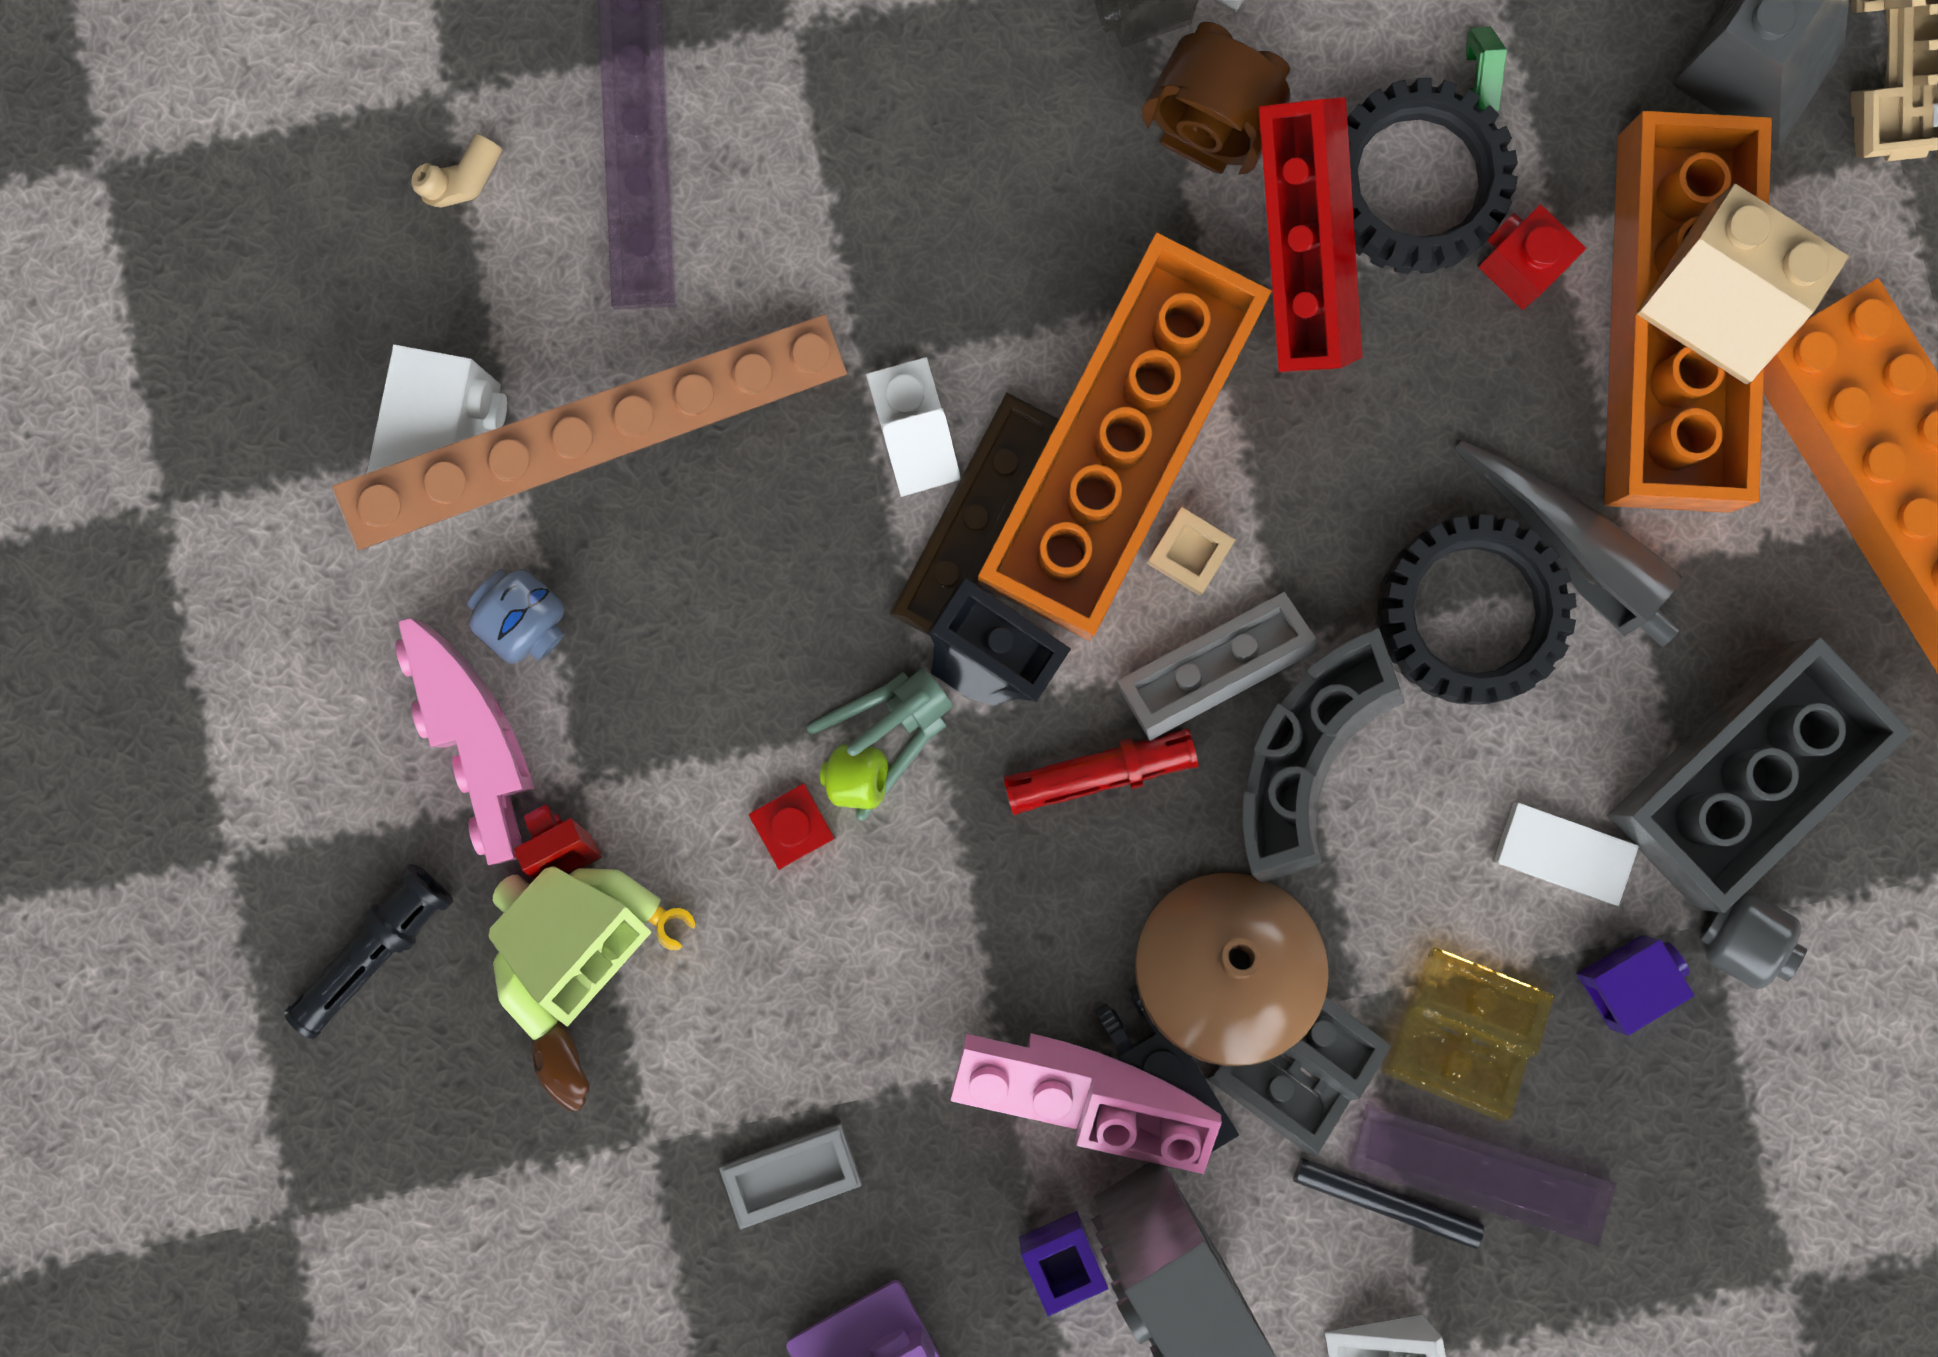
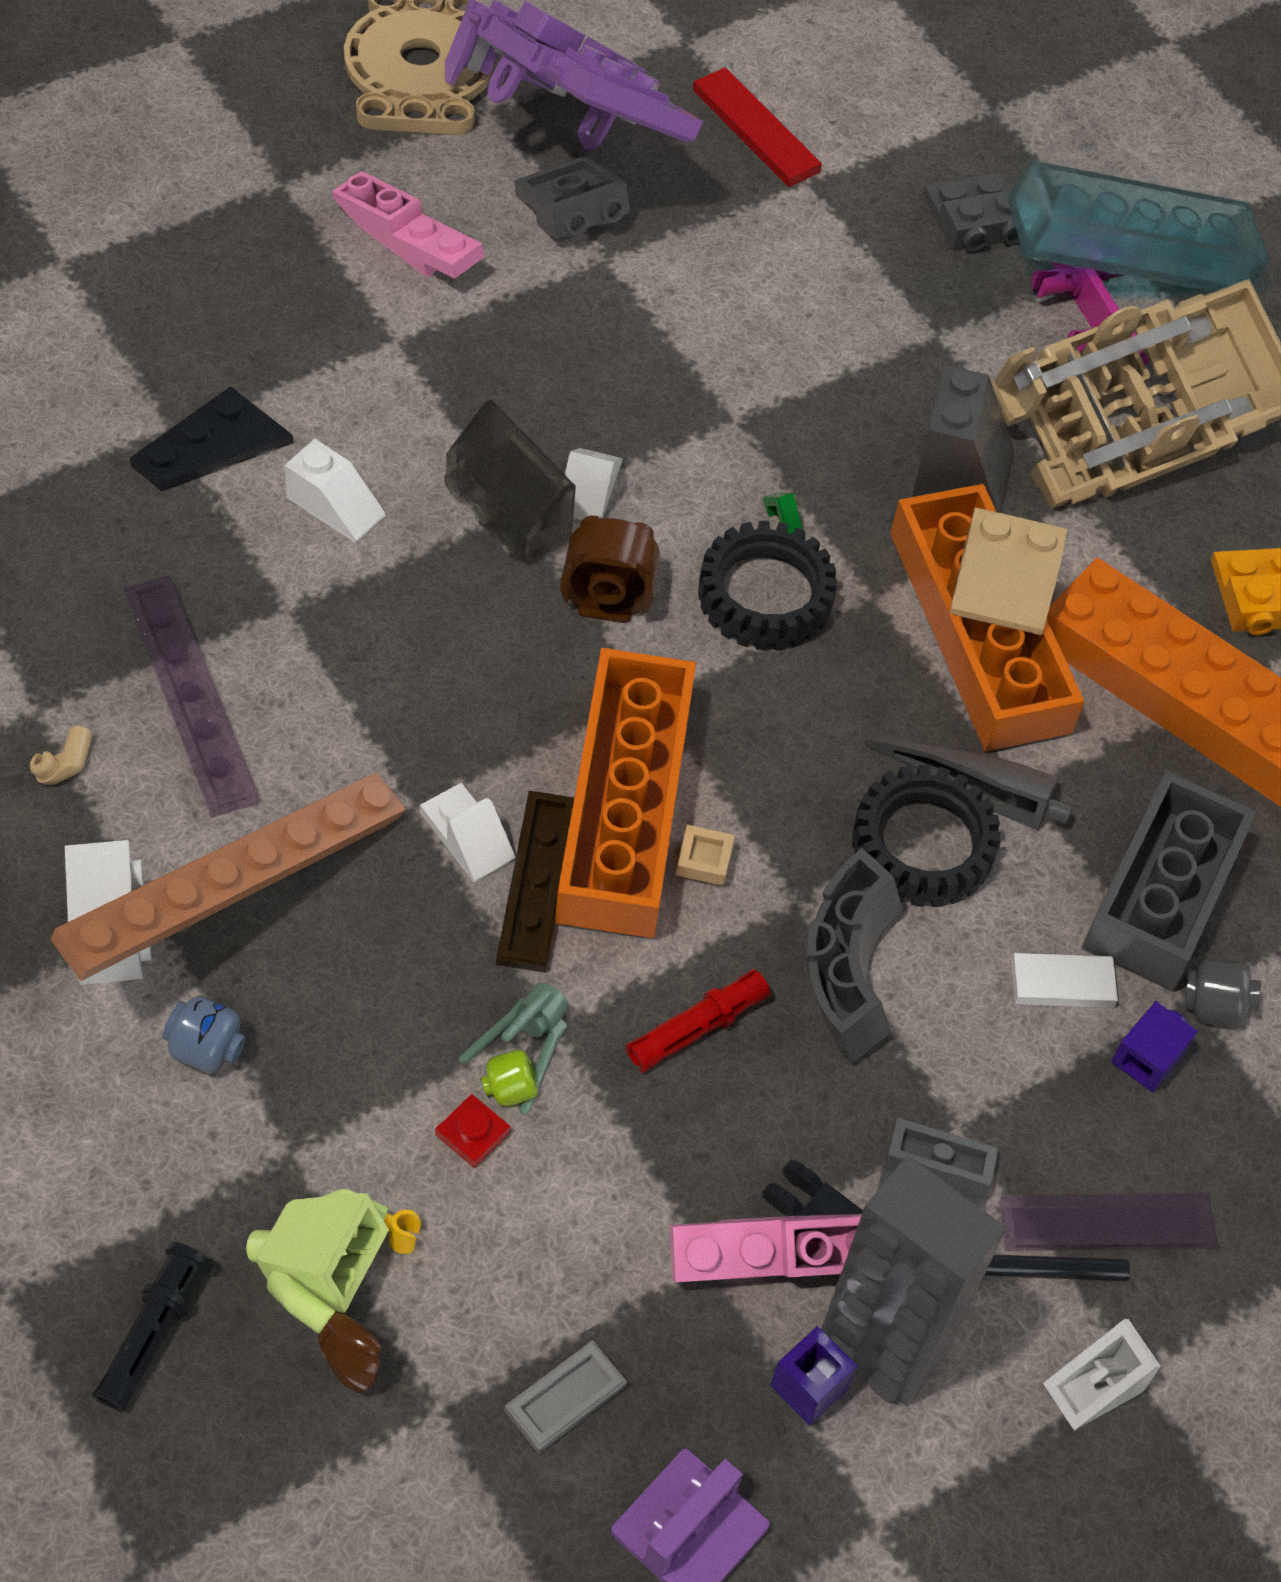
camera: 25 degrees left, 30 degrees down
bright pink slope [395,618,535,865] -> none
red tile [514,804,602,879] -> none
black slope [928,578,1071,706] -> none
light grey plate [1117,592,1318,740] -> none
medium nougat dish [1135,873,1329,1066] -> none
red brick [1259,97,1363,372] -> none
clear yellow slope [1383,947,1554,1122] -> none
red brick [1478,204,1587,310] -> none

